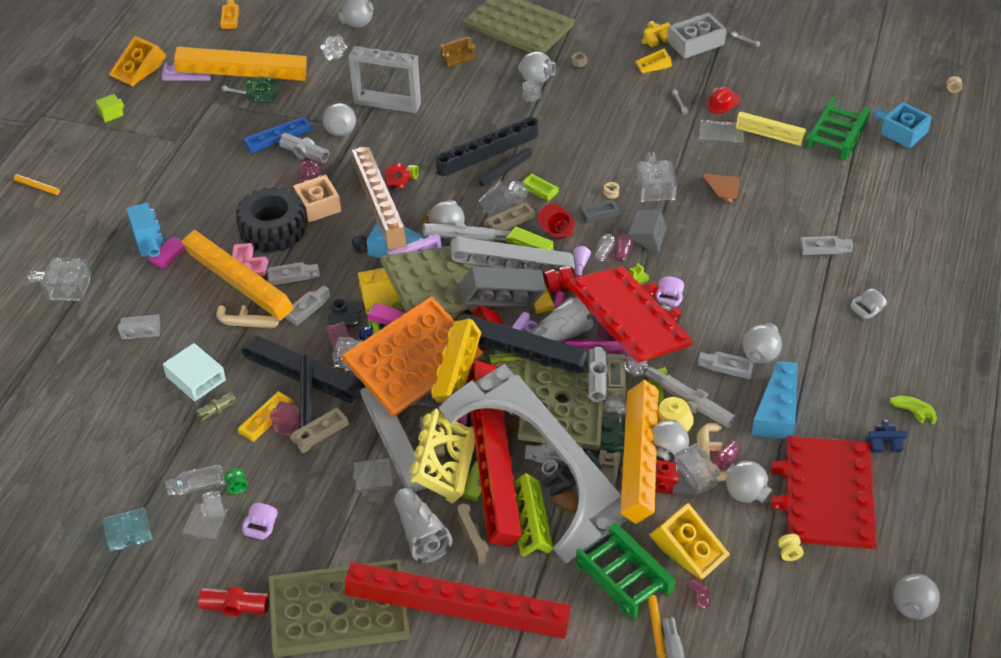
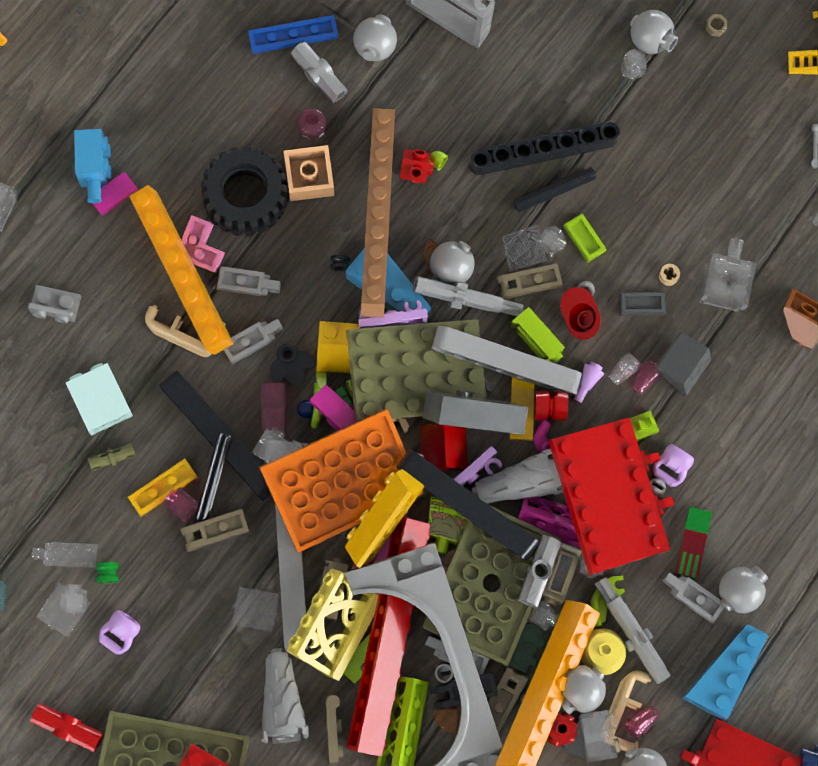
camera: 10 degrees right, 30 degrees up
none -> tile [674,507,712,580]

